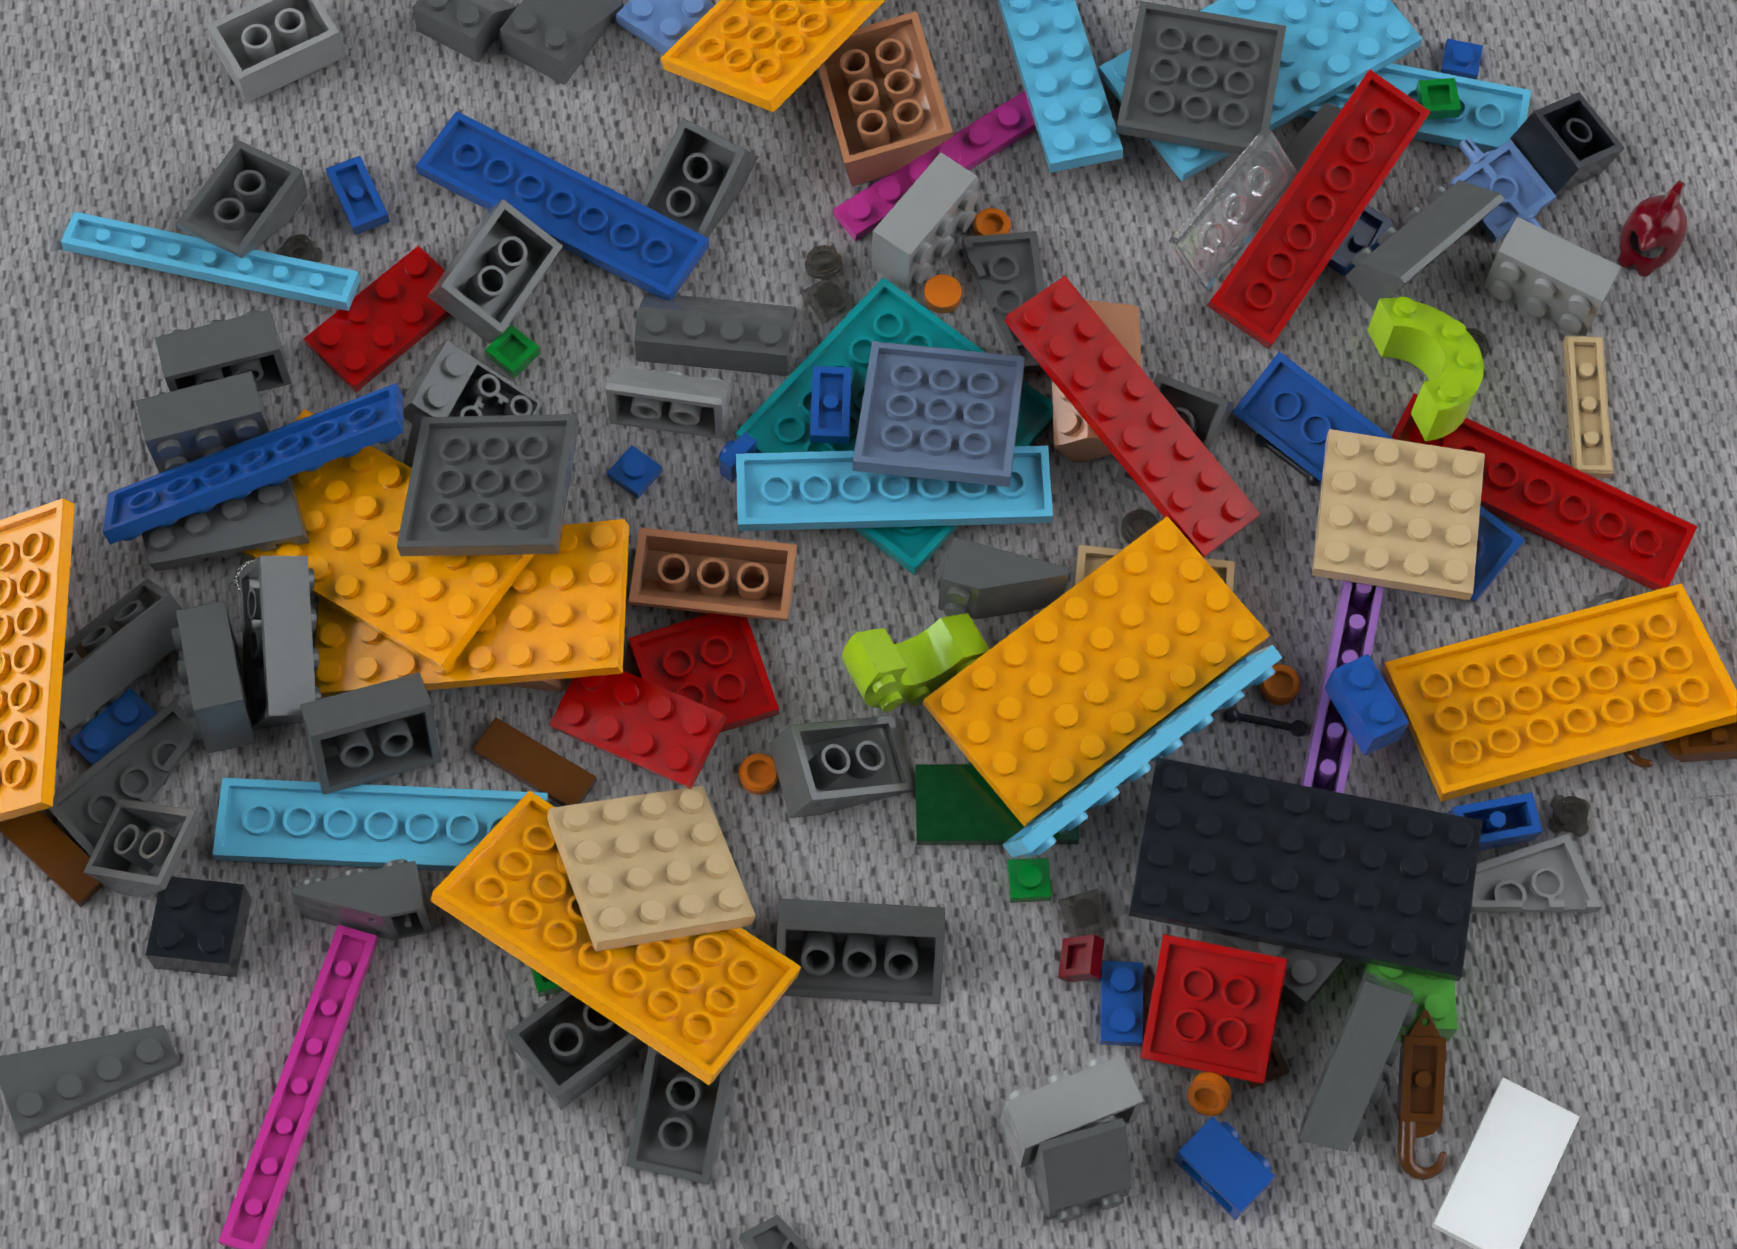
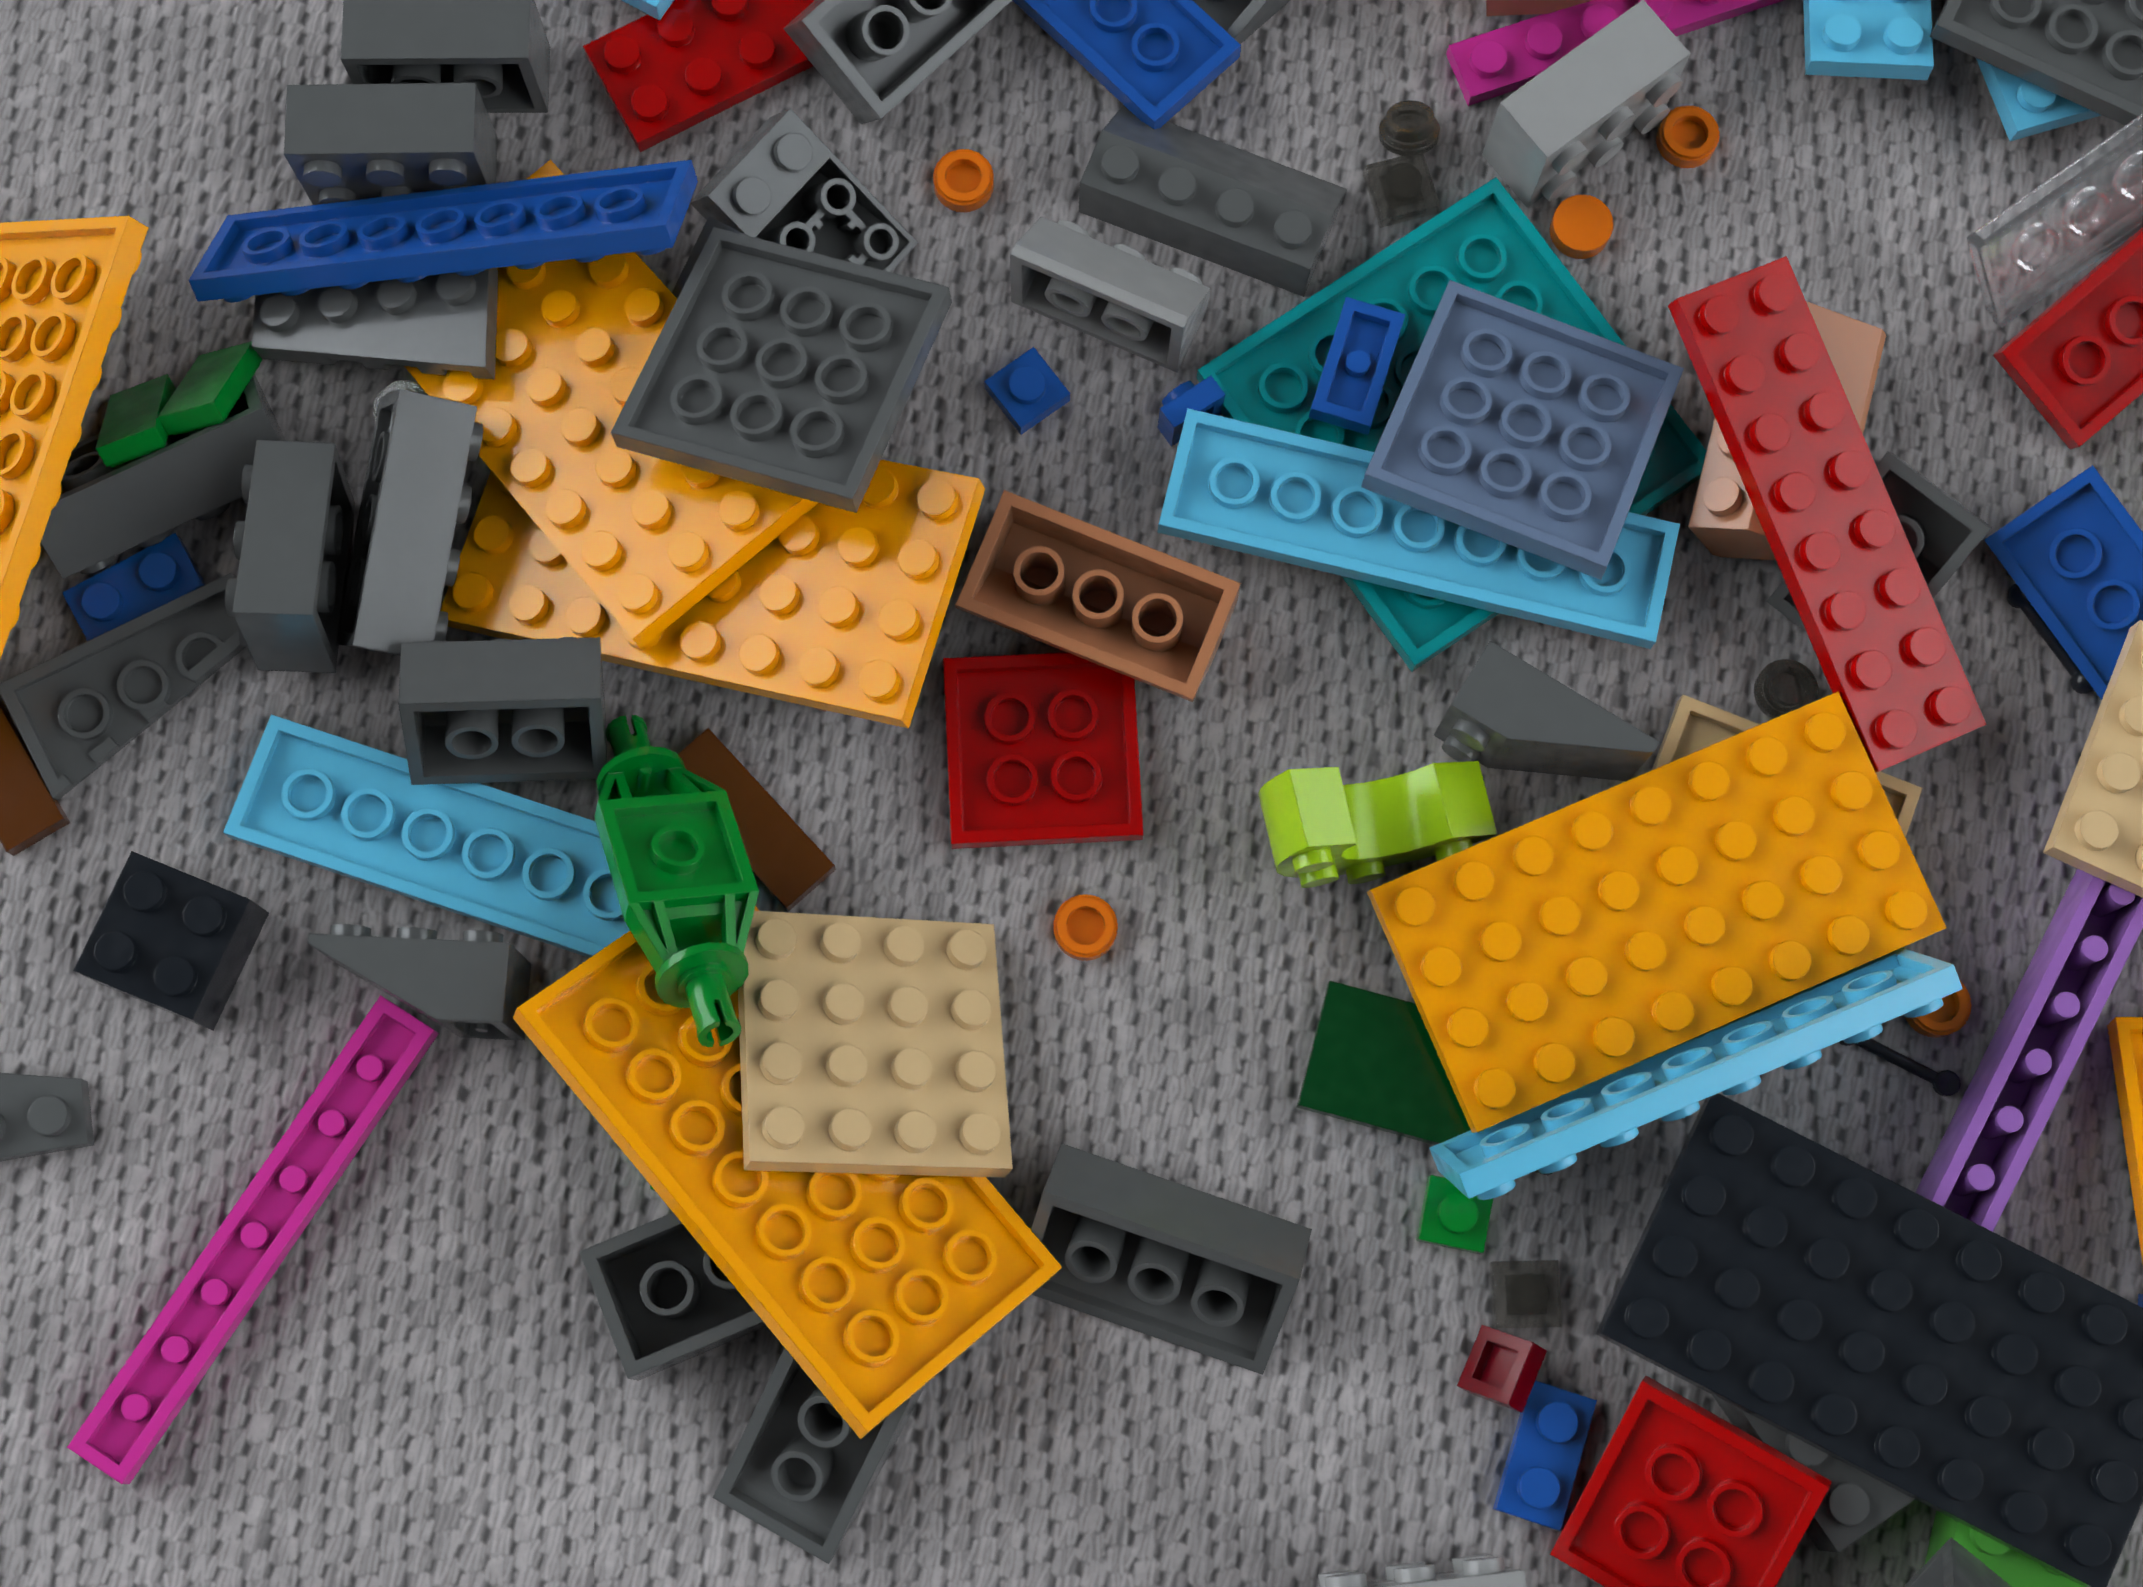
camera: 15 degrees right, 10 degrees up
dark grey slope [83,799,201,898] -> none
green plate [485,324,540,379] -> none
red plate [549,671,727,790] -> none
dark grey slope [769,715,915,818] -> none
dark grey wing [961,231,1045,373] -> none
blue brick [1324,654,1409,756] -> none
none -> green tile [96,374,176,467]
none -> green tile [158,341,263,435]
none -> green plate [594,715,759,1047]
none -> orange tile [933,149,994,212]

